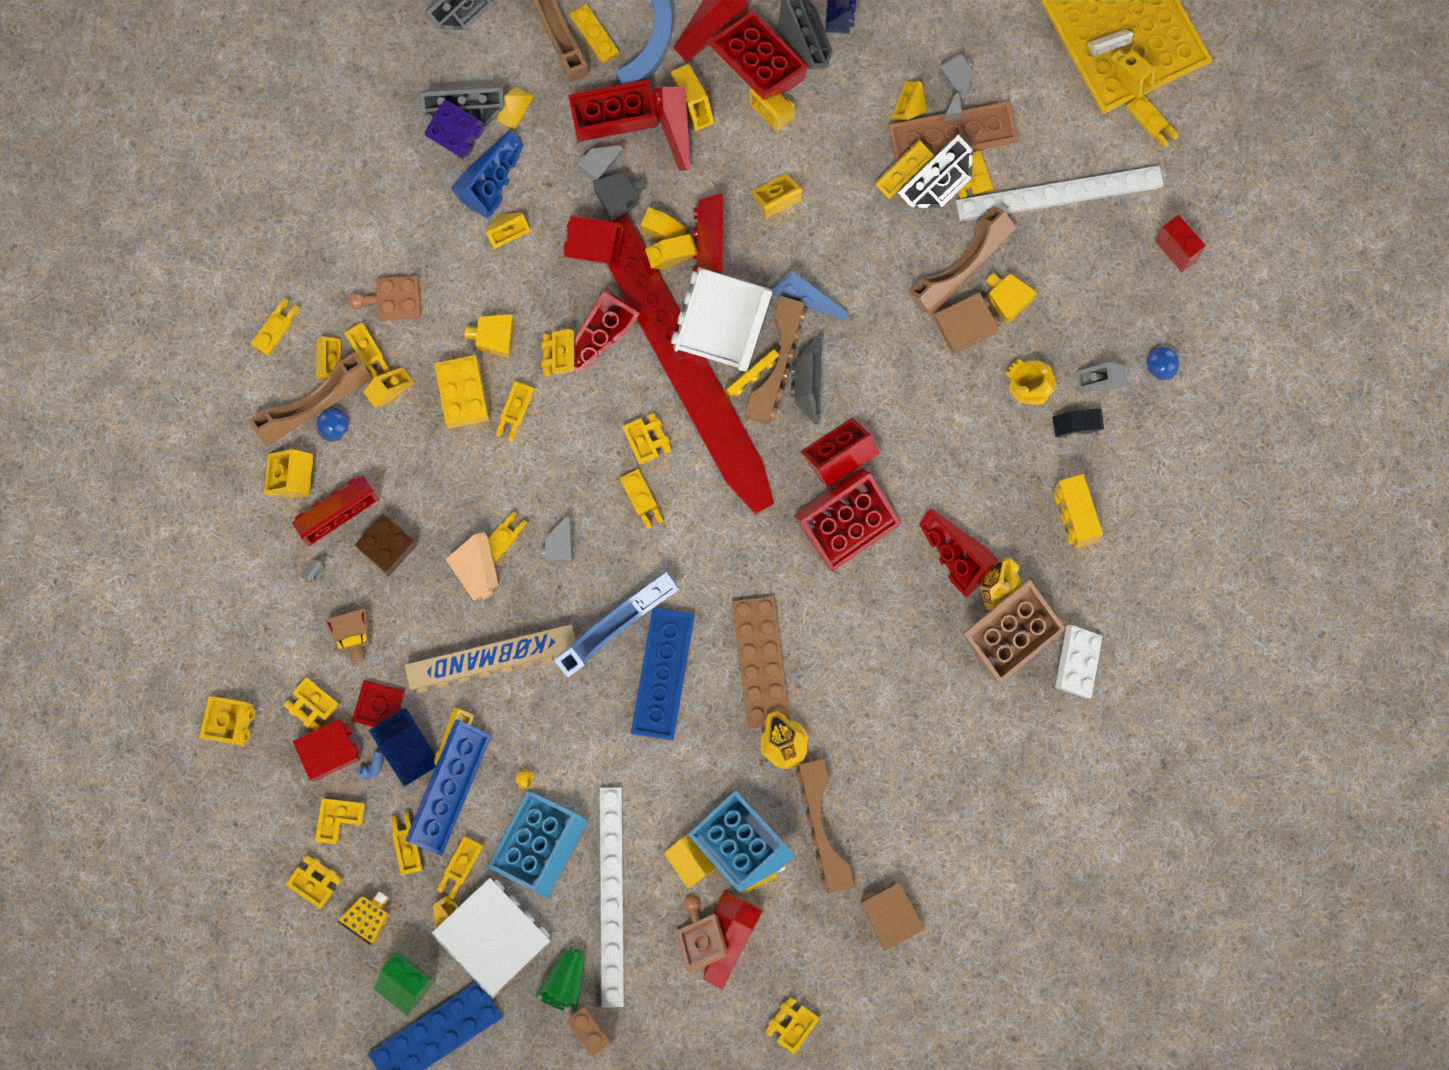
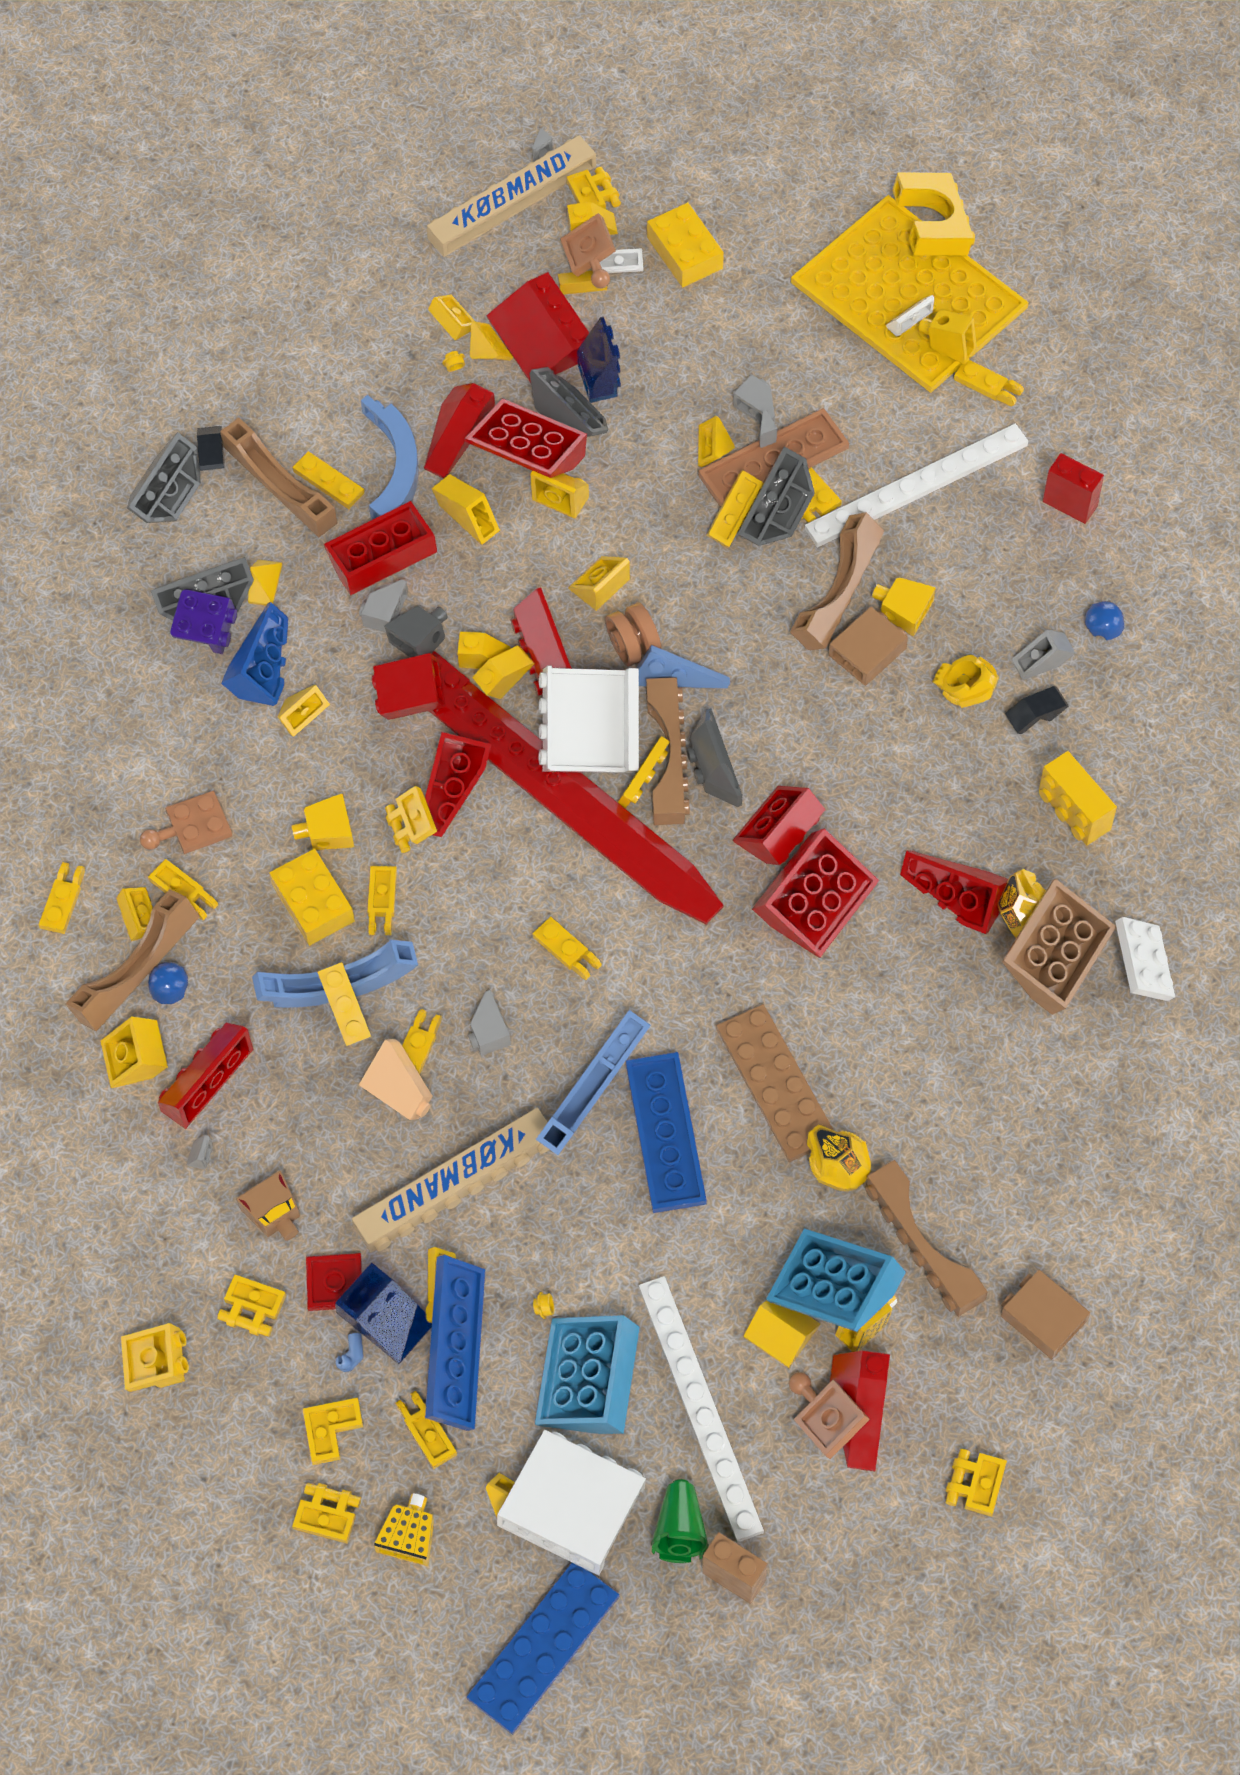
camera: 20 degrees left, 15 degrees down
red brick [292,719,361,782] -> none
reddish brown brick [355,514,417,576] -> none
yellow slope [363,367,415,408] -> none
green slope [374,953,435,1016] -> none
yellow hinge [437,836,484,899] -> none
yellow plate [622,413,672,465] -> none
wedge [653,86,690,171] -> none
none -> medium blue arch [252,940,418,1008]
none -> yellow plate [317,962,371,1046]
none -> nougat wheel [605,602,662,667]

